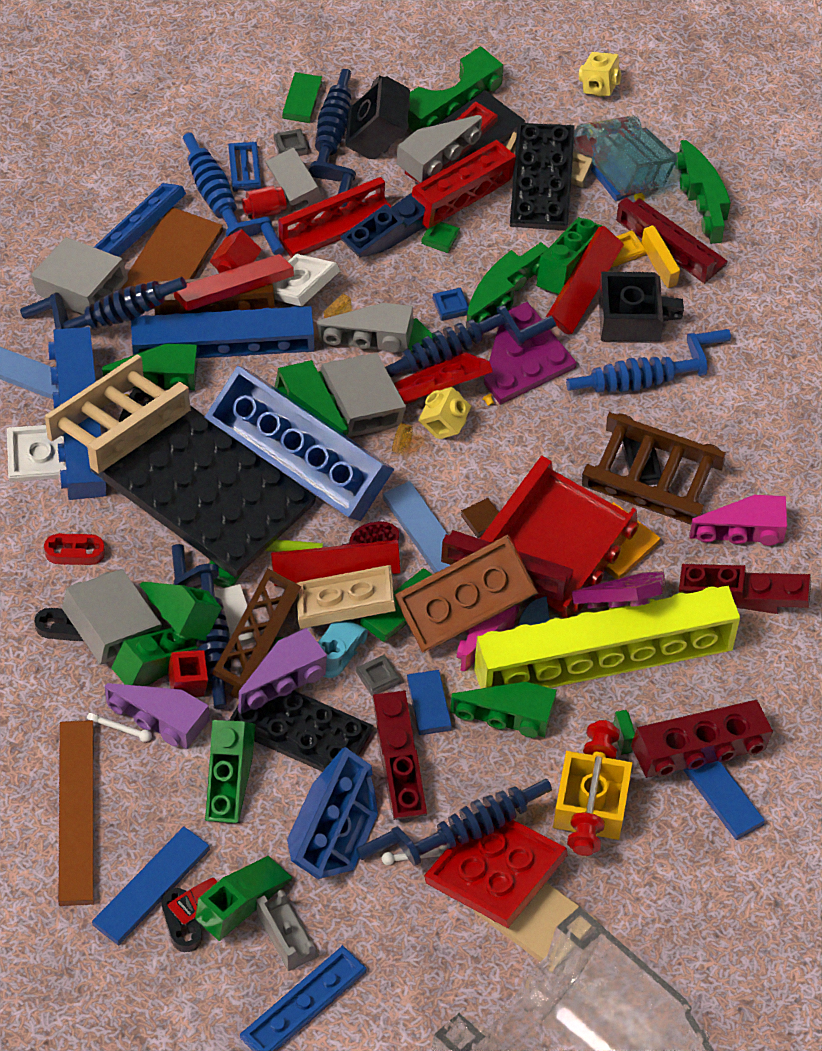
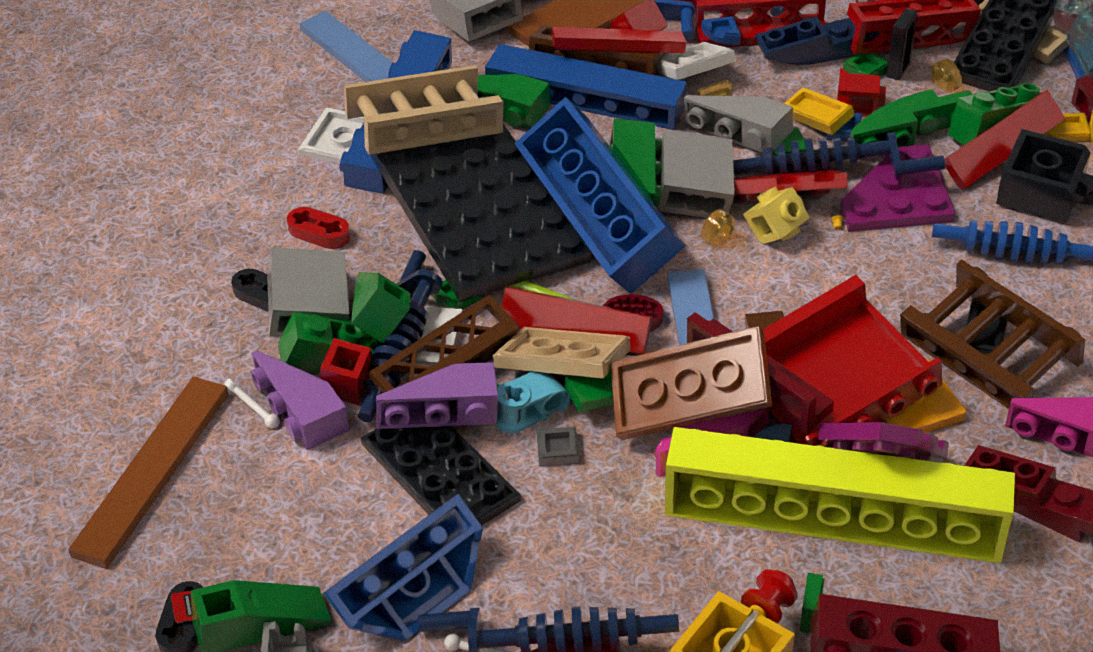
camera: 30 degrees right, 10 degrees down
dark blue piece [20,277,187,330] -> none
blue tile [92,826,210,946] -> none
green slope [205,720,255,823] -> none
dark red slope [372,690,427,820] -> none
blue tile [407,670,452,735] -> none
green slope [450,681,557,738] -> none
none -> blue tile [701,16,741,45]
none -> yellow tile [784,87,855,135]
none -> red window [837,67,886,117]
none -> black tile [887,8,917,80]
none -> clear yellow tile [931,58,962,93]

